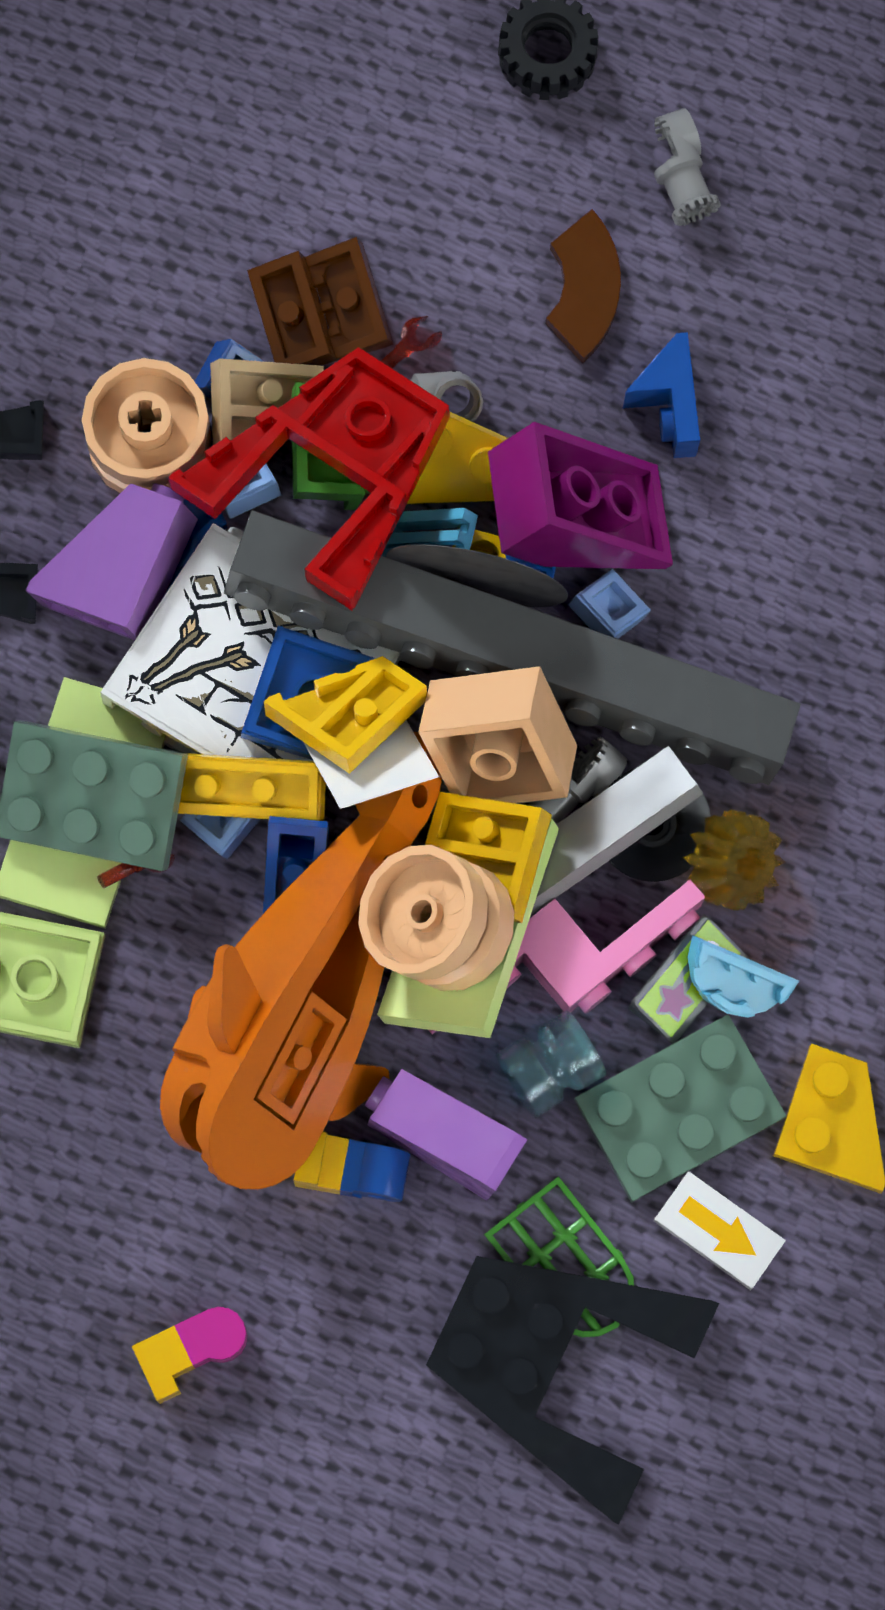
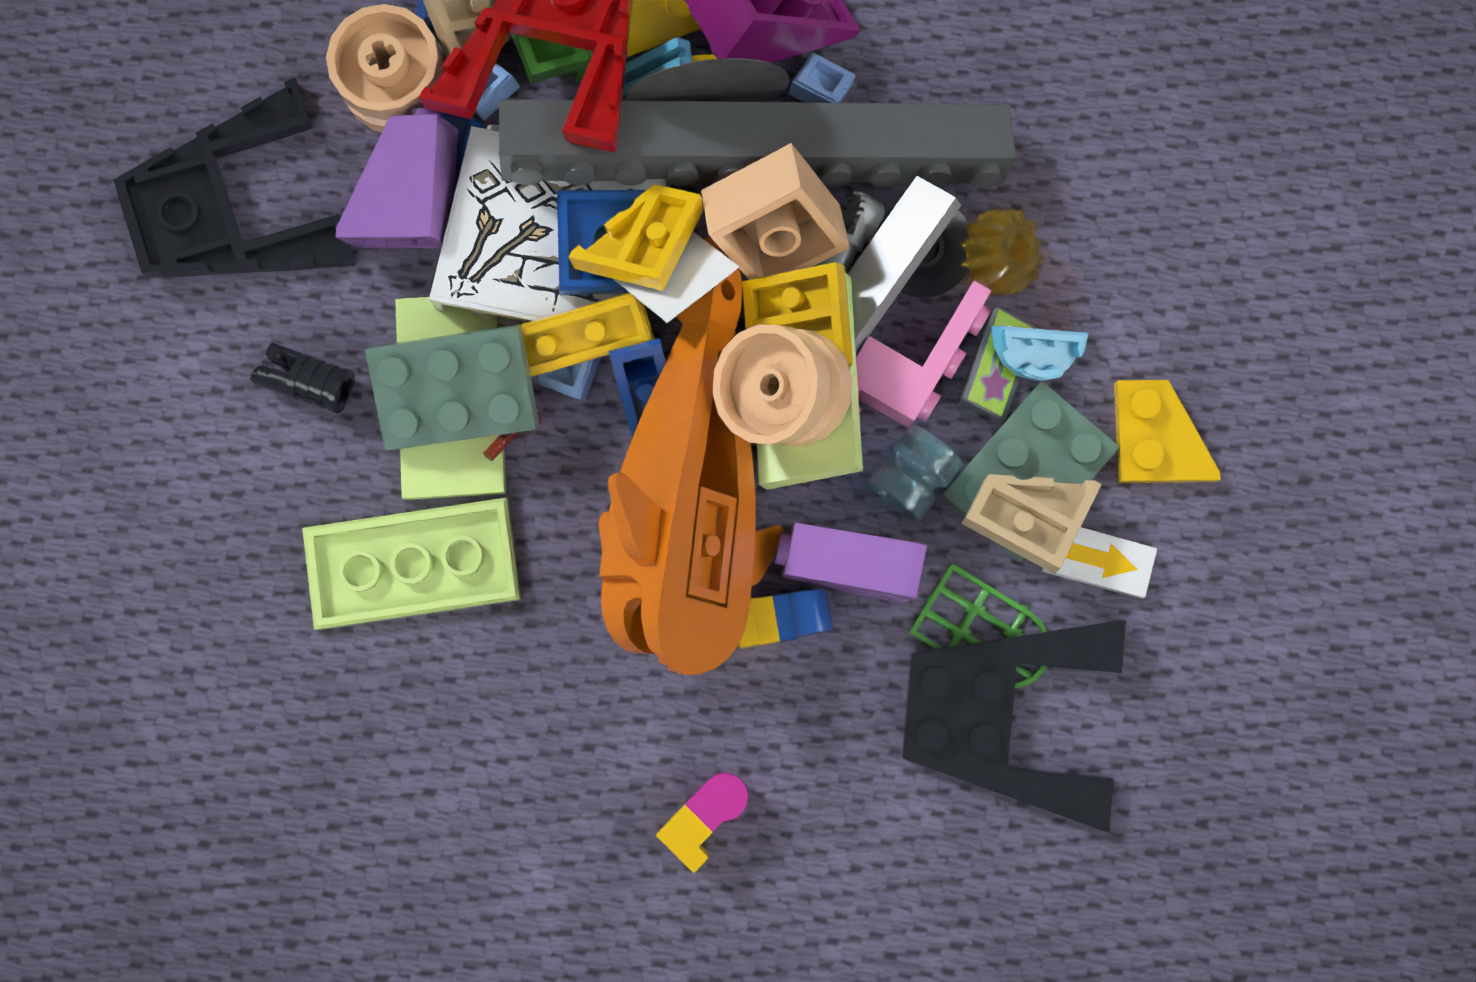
camera: 15 degrees left, 5 degrees up
none -> tan wing [961,474,1102,574]

